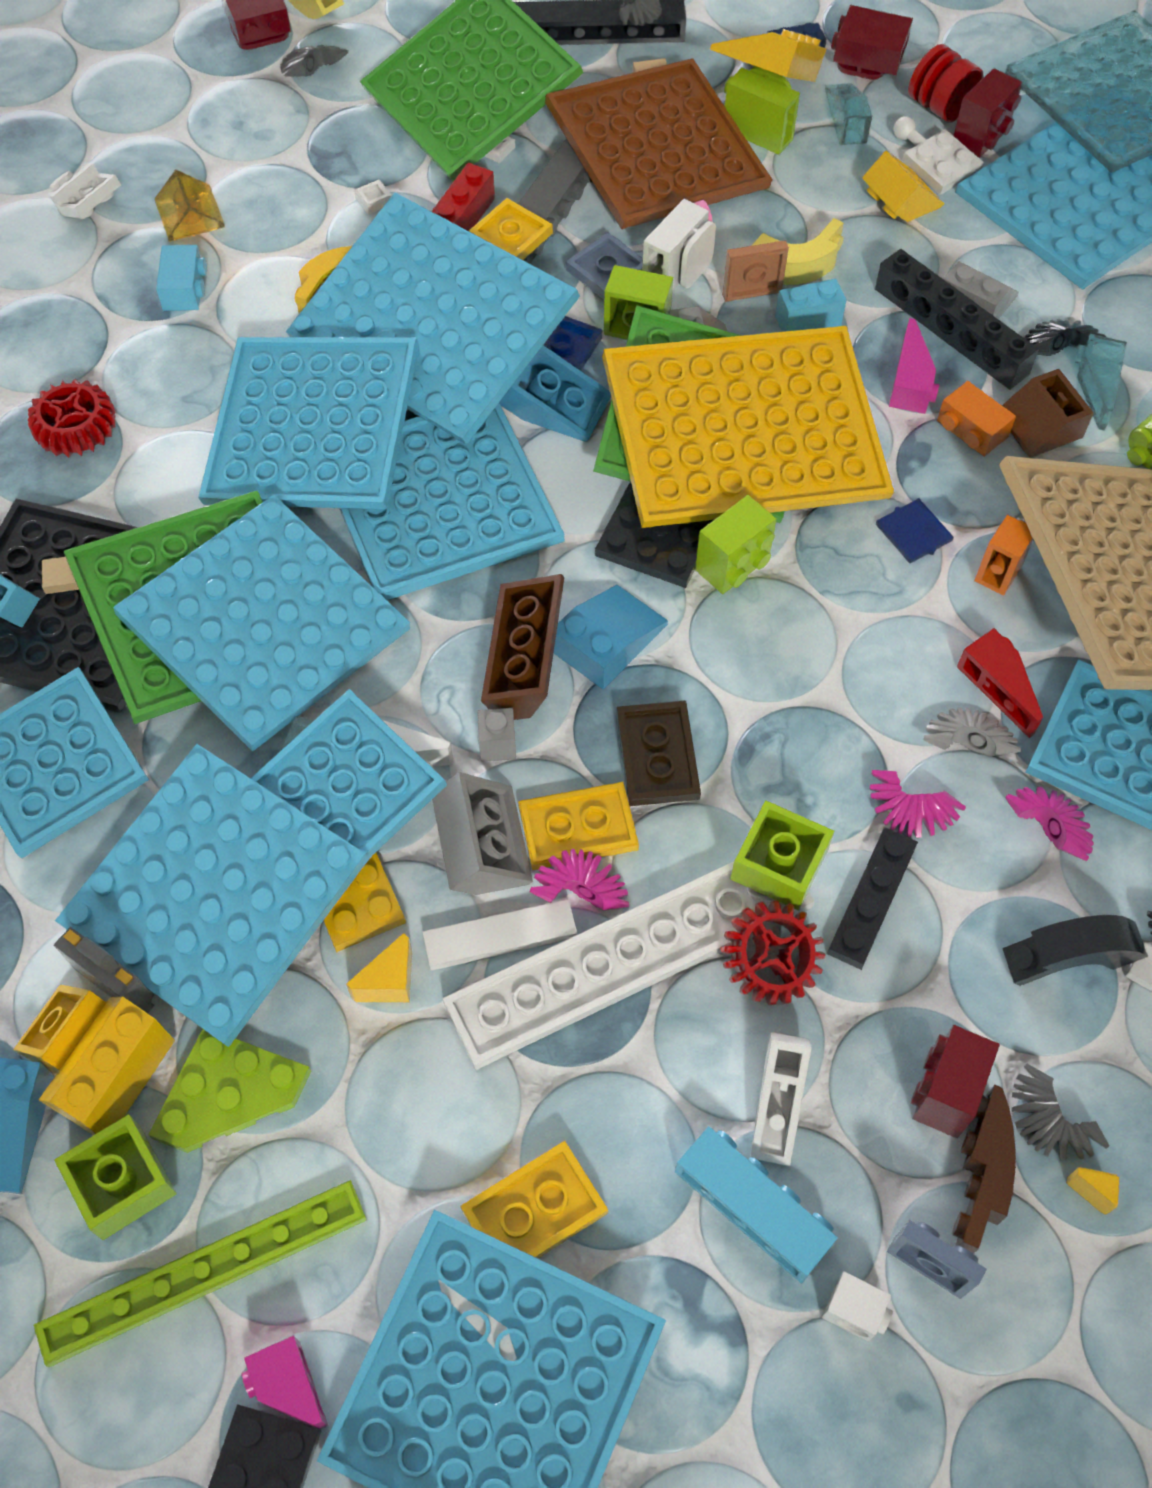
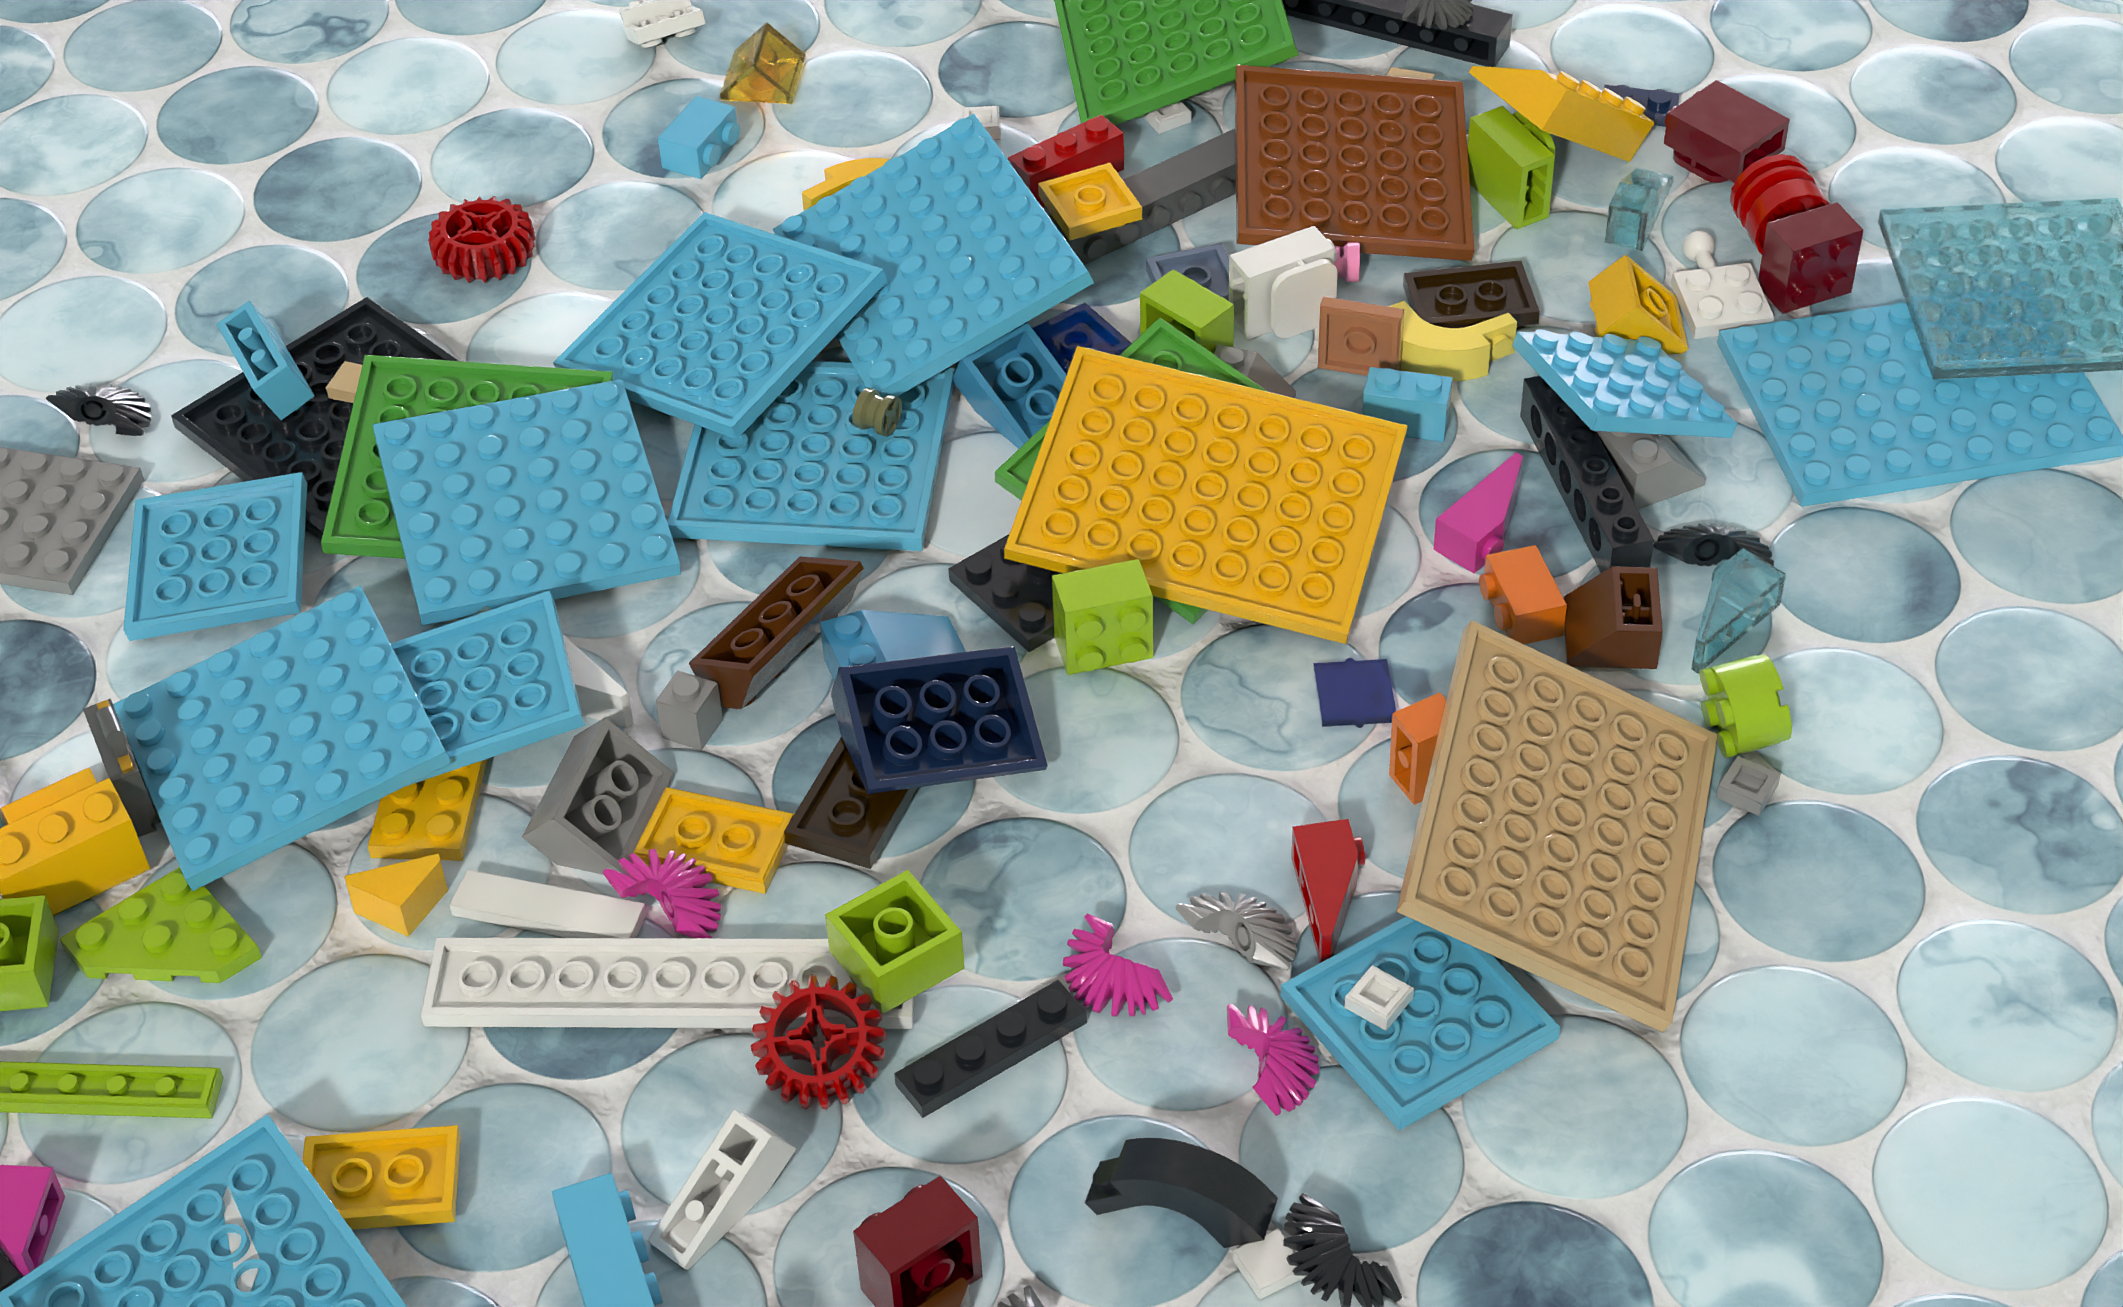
camera: 30 degrees right, 15 degrees down
none -> dark blue slope [831,646,1048,794]
none -> olive wheel [852,387,902,437]
none -> white tile [1344,965,1414,1031]
none -> dark brown plate [1403,261,1540,328]
none -> medium azure plate [1512,329,1737,438]

